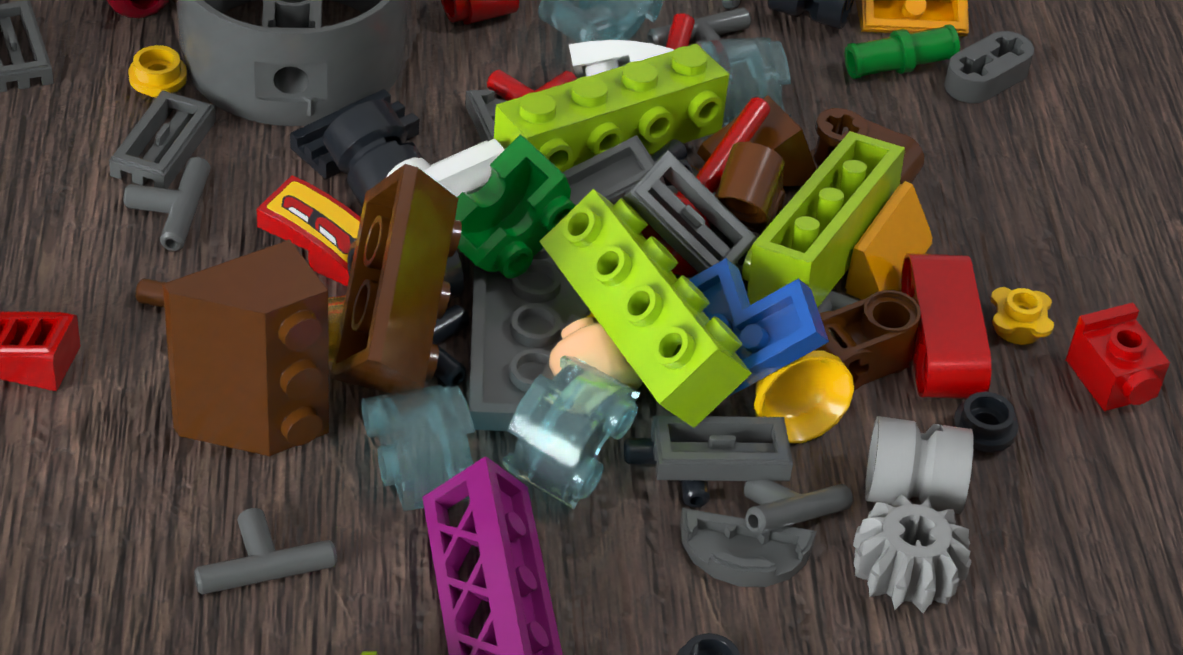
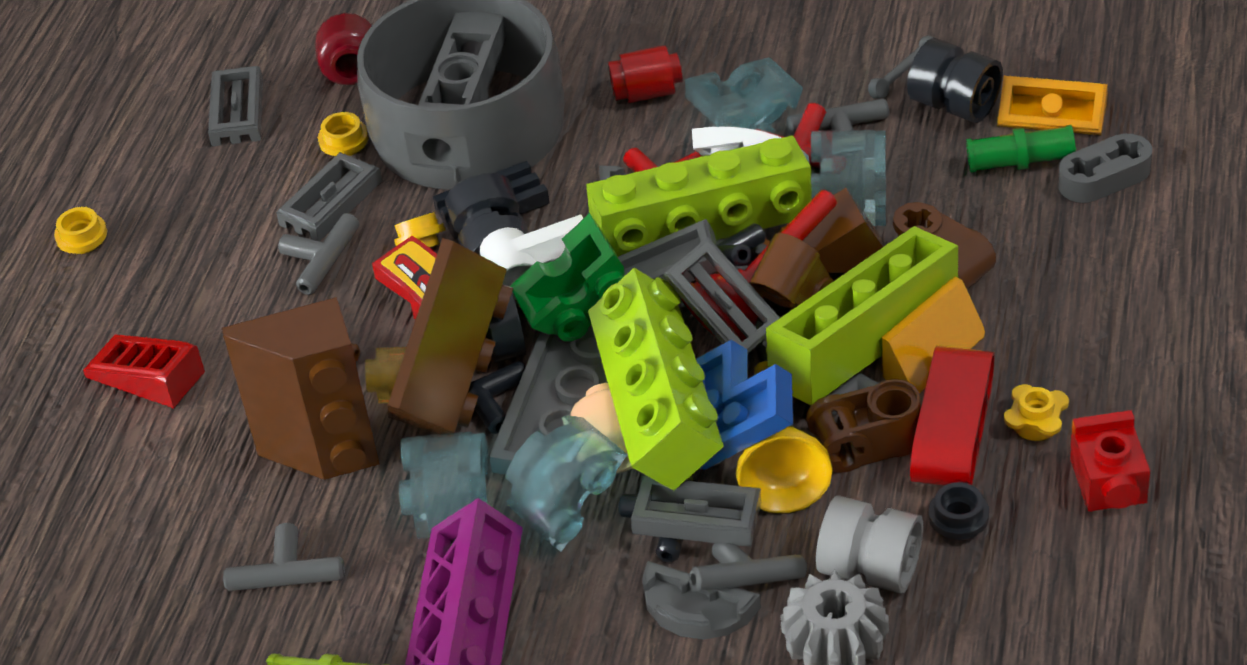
camera: 25 degrees right, 0 degrees up
none -> yellow plate [394,212,446,248]

